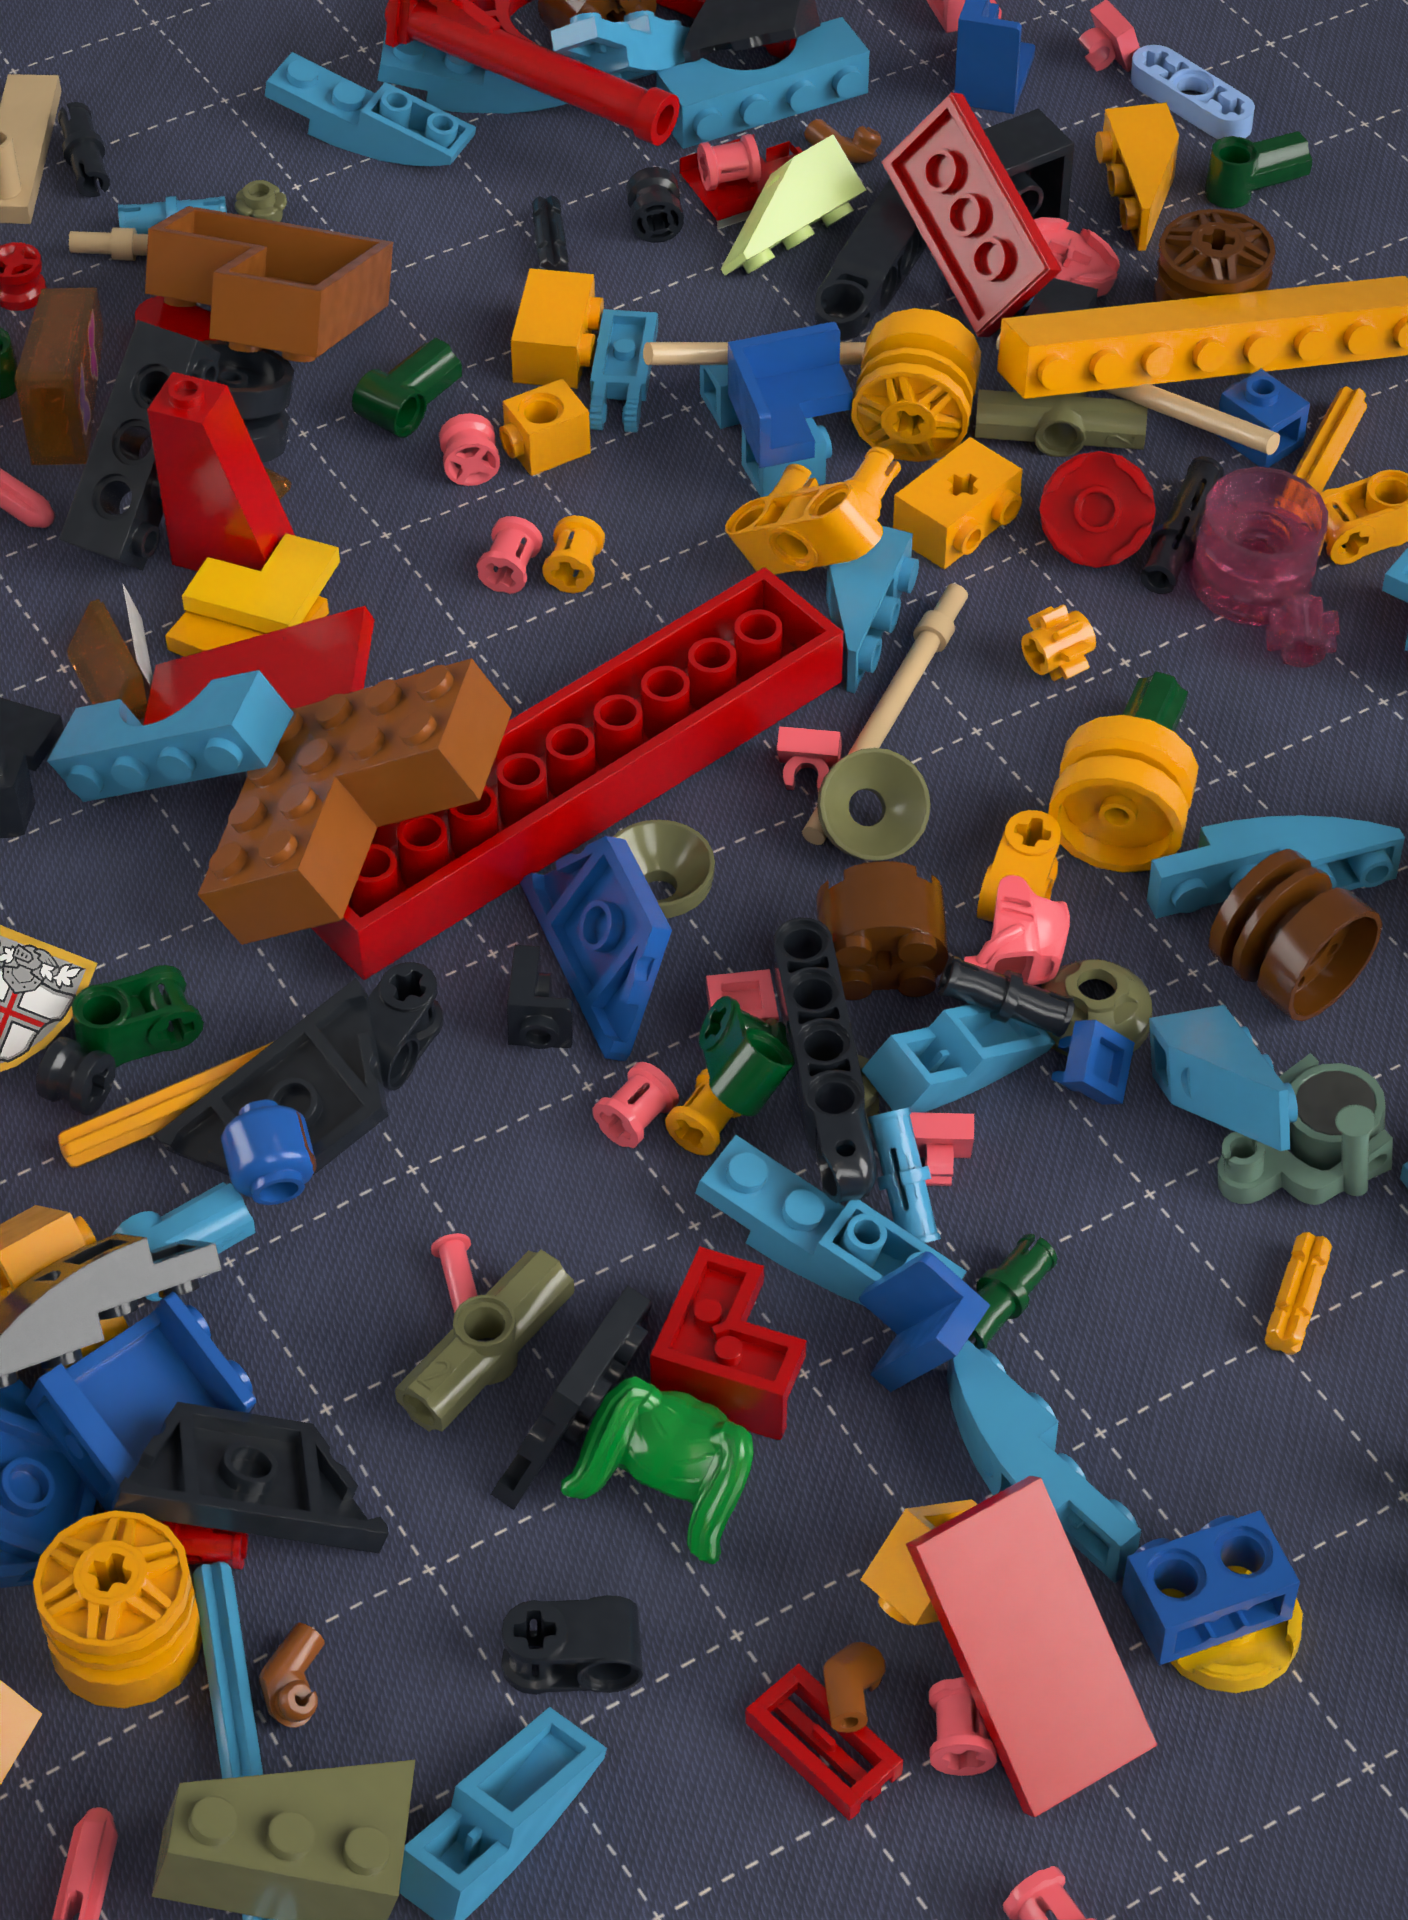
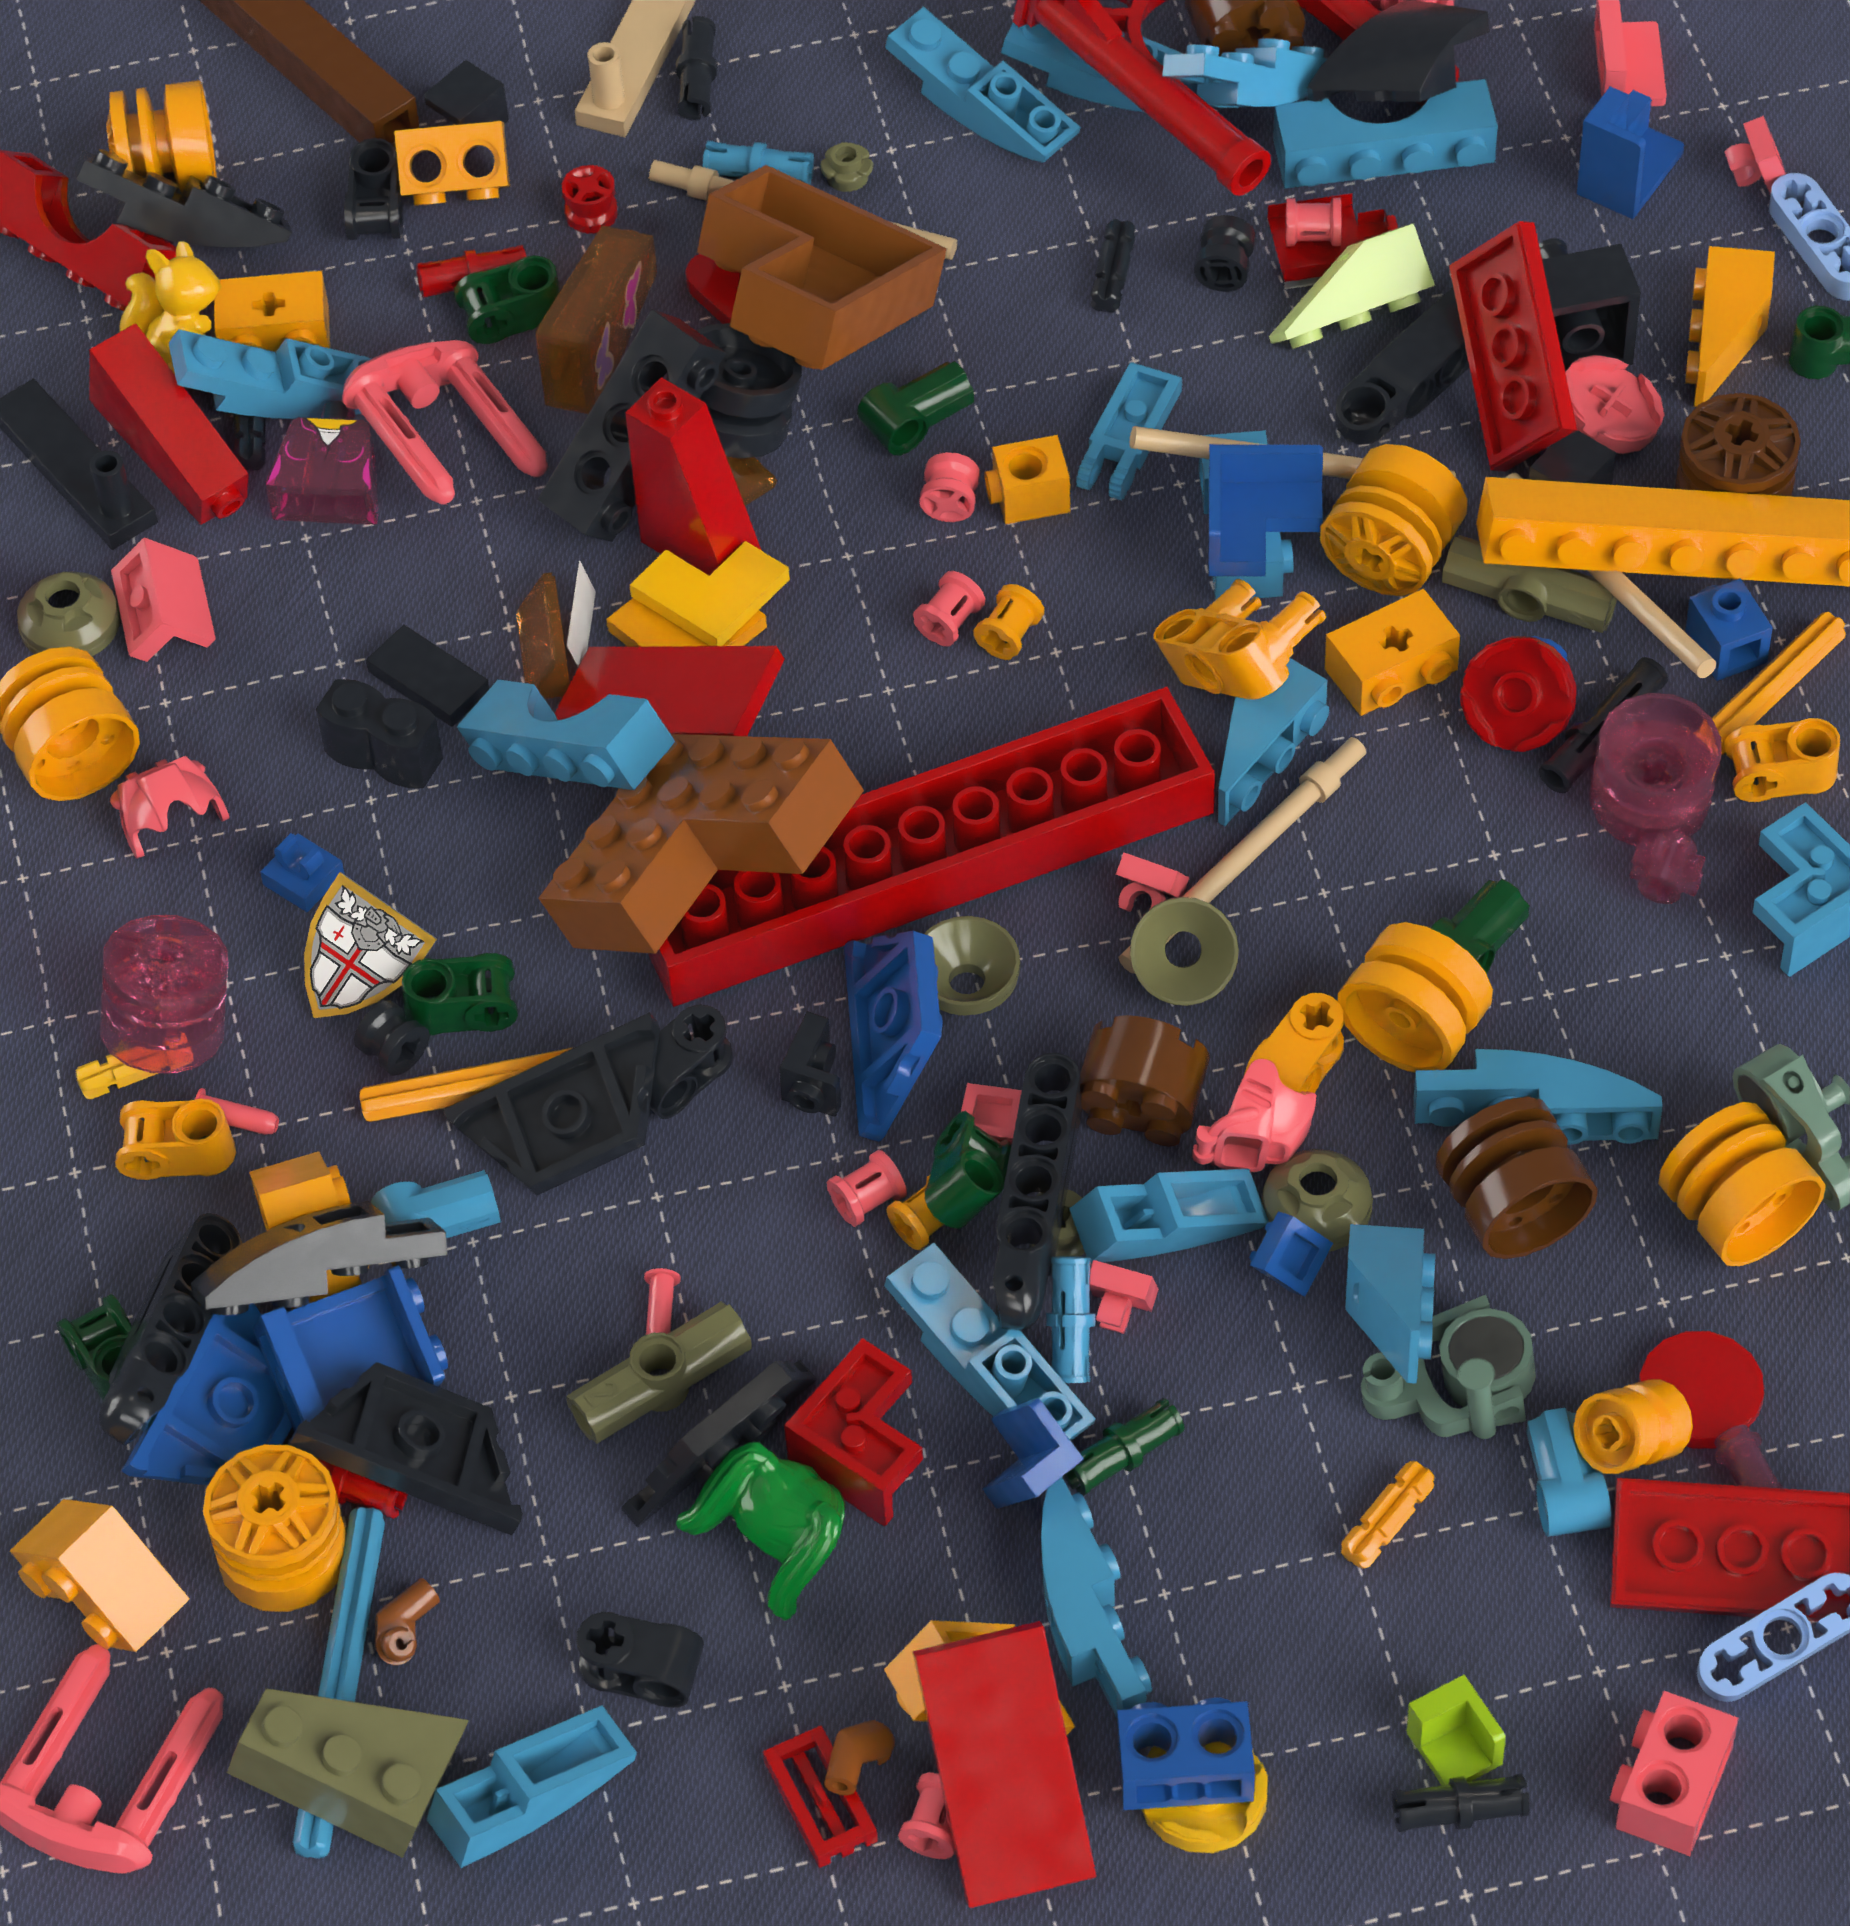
camera: 20 degrees right, 5 degrees up
blue head [221,1100,317,1205] -> none
light orange brick [511,268,604,389] -> none
dark orange arm [804,119,882,164] -> none
black pin [938,956,1075,1037] -> none
light orange gear [1021,605,1096,681] -> none

